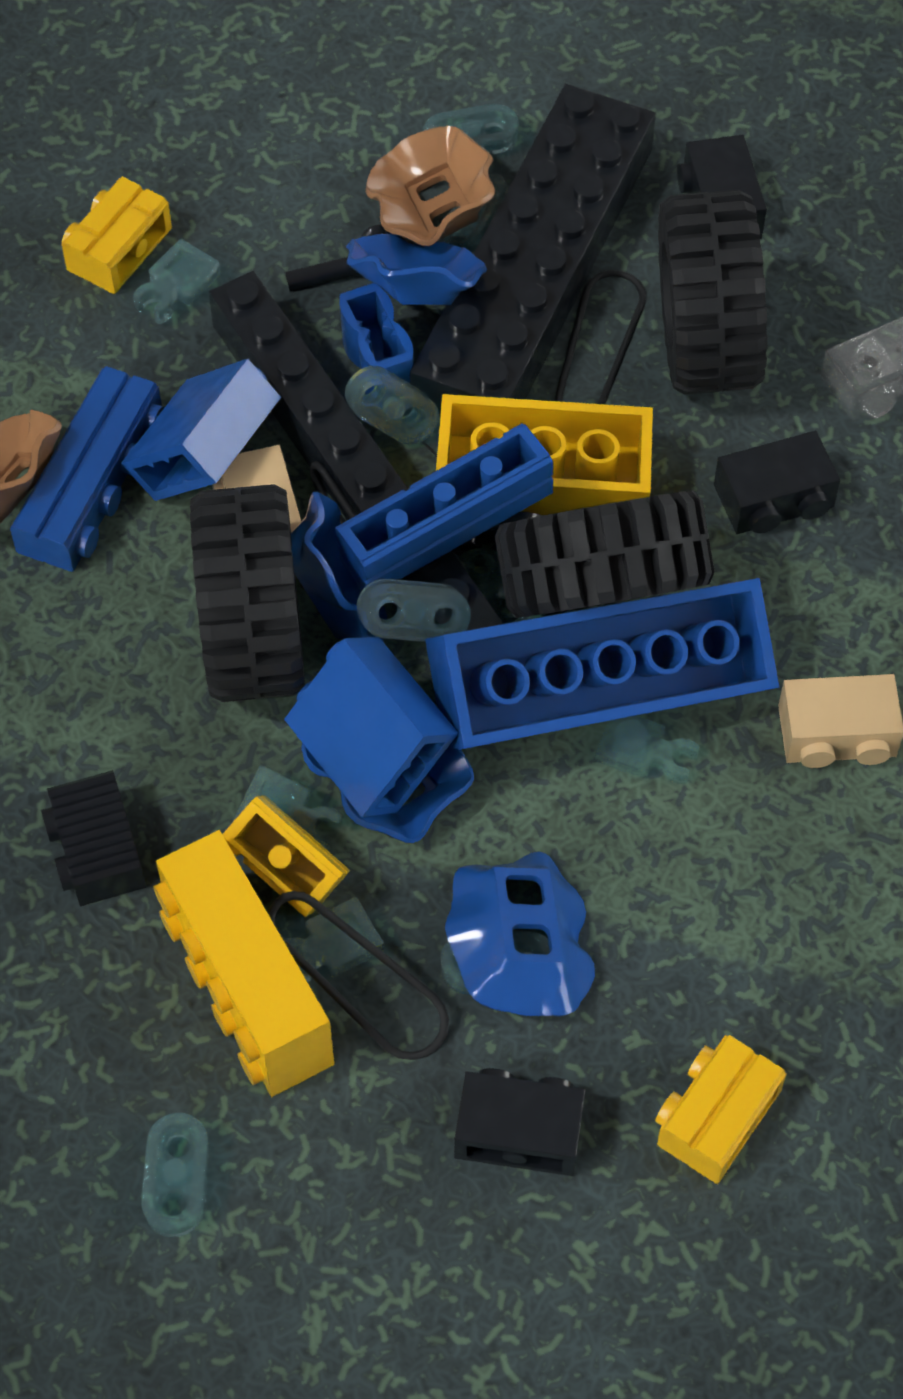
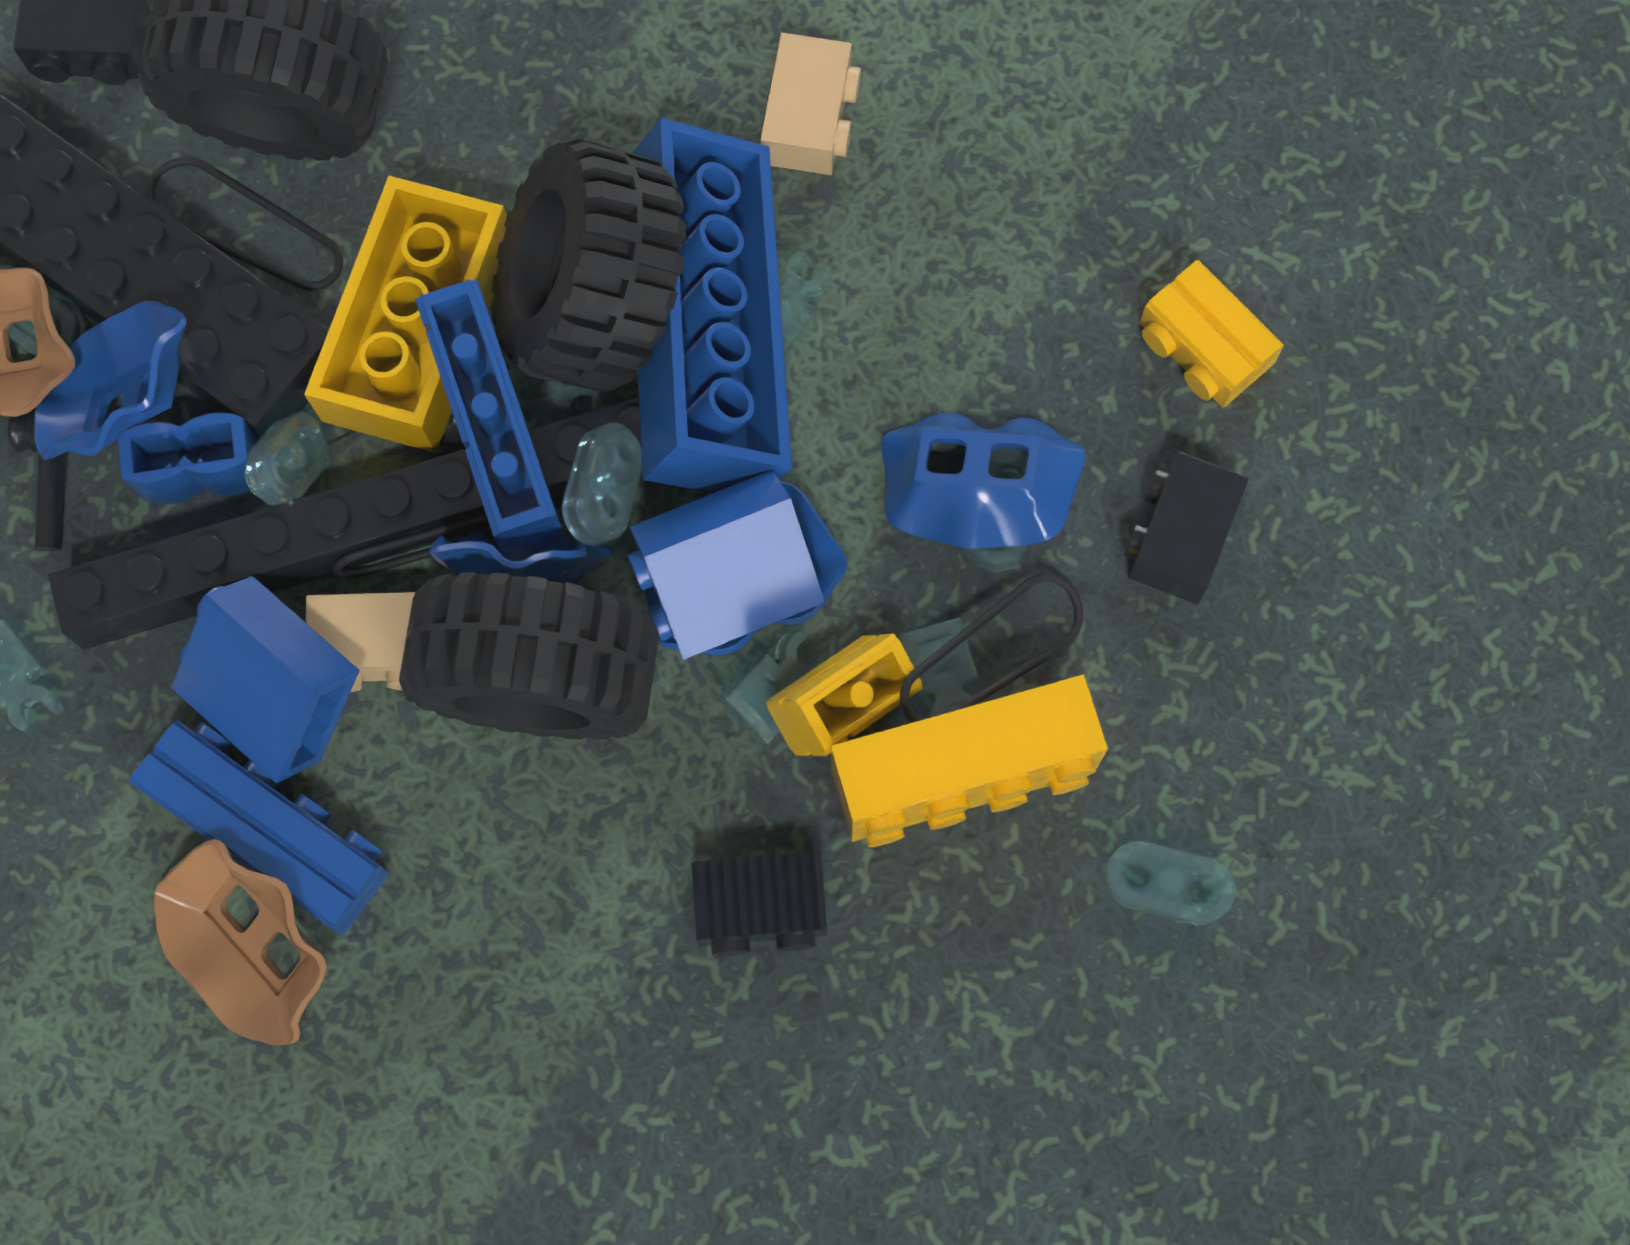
camera: 75 degrees left, 15 degrees up
black brick [714,430,840,535] -> none

